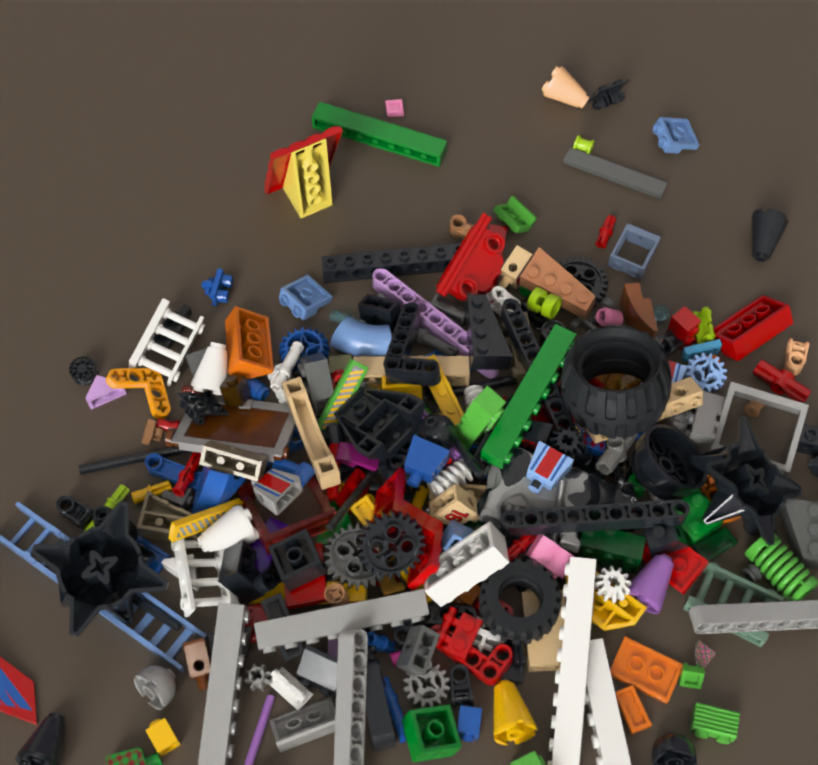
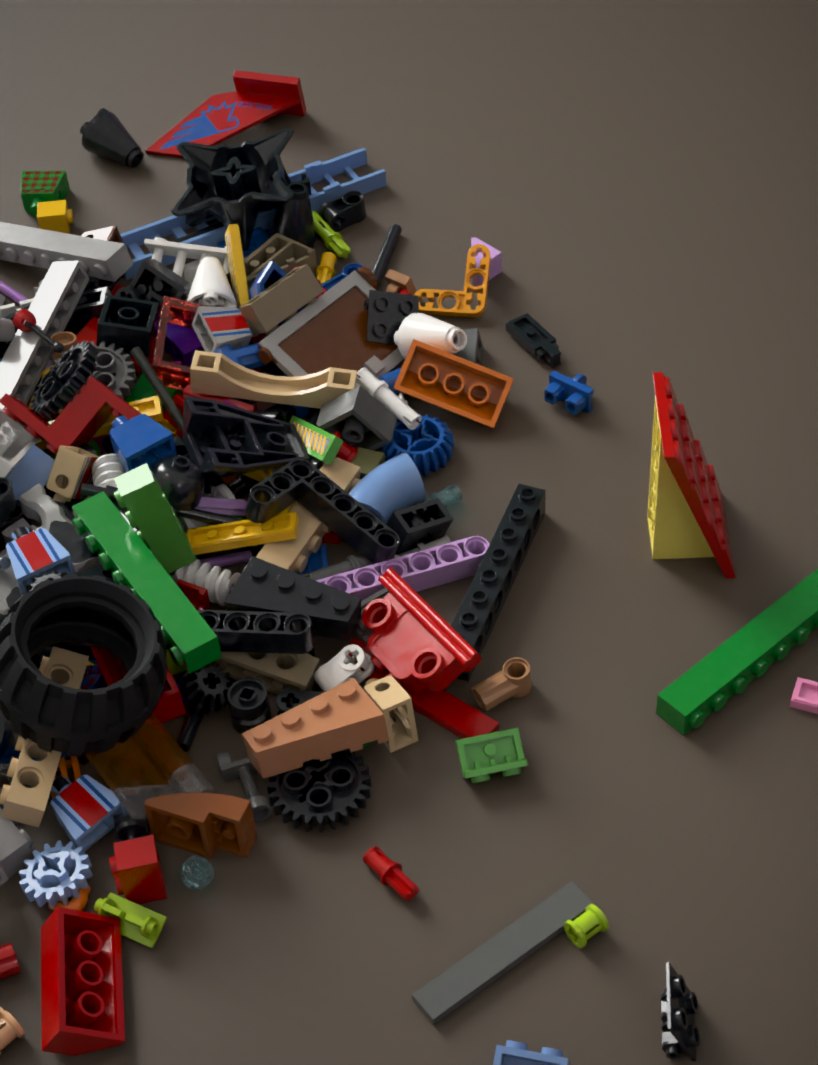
camera: 120 degrees right, 15 degrees down
black wheel [69,356,99,386] -> none
white fence [129,298,205,387] -> none
light grey cylinder [134,665,176,710] -> none
dark brown brick [219,375,251,406] -> none
medium blue plate [279,275,333,321] -> none
lime wheel [527,287,562,320] -> none
light nougat cone [542,66,590,108] -> none
bright pink brick [596,307,623,327] -> none
sand blue window [608,223,661,279] -> none
dark azure tile [681,339,722,362] -> none
none -> hinge [13,309,64,353]

